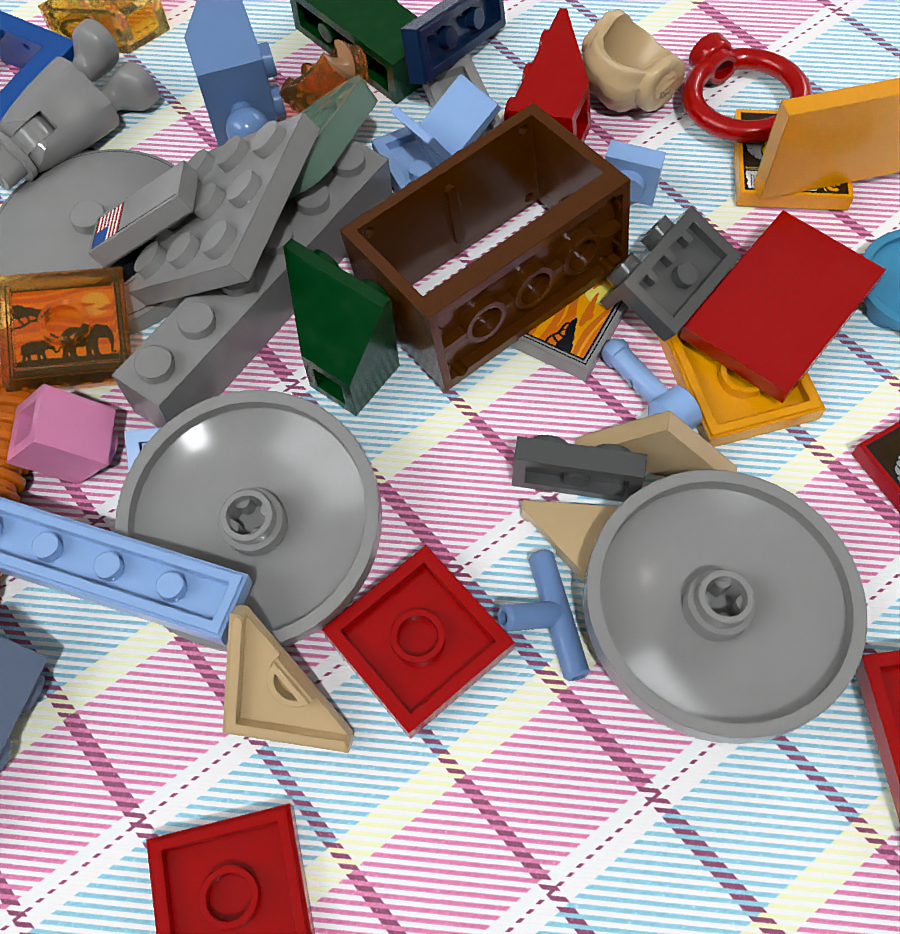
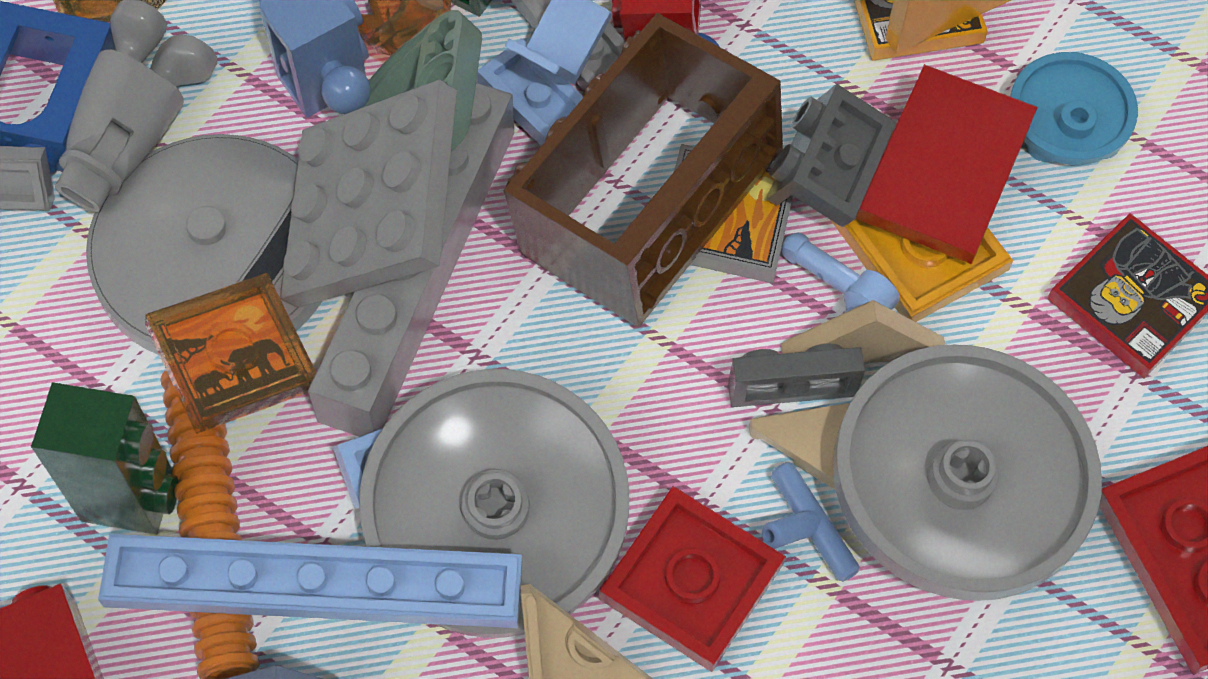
camera: 20 degrees left, 0 degrees up
bright pink brick [6,384,118,484] -> none
light grey tile [88,160,199,267] -> none
dark green slope [283,238,400,416] -> none
light blue plate [605,140,666,206] -> none

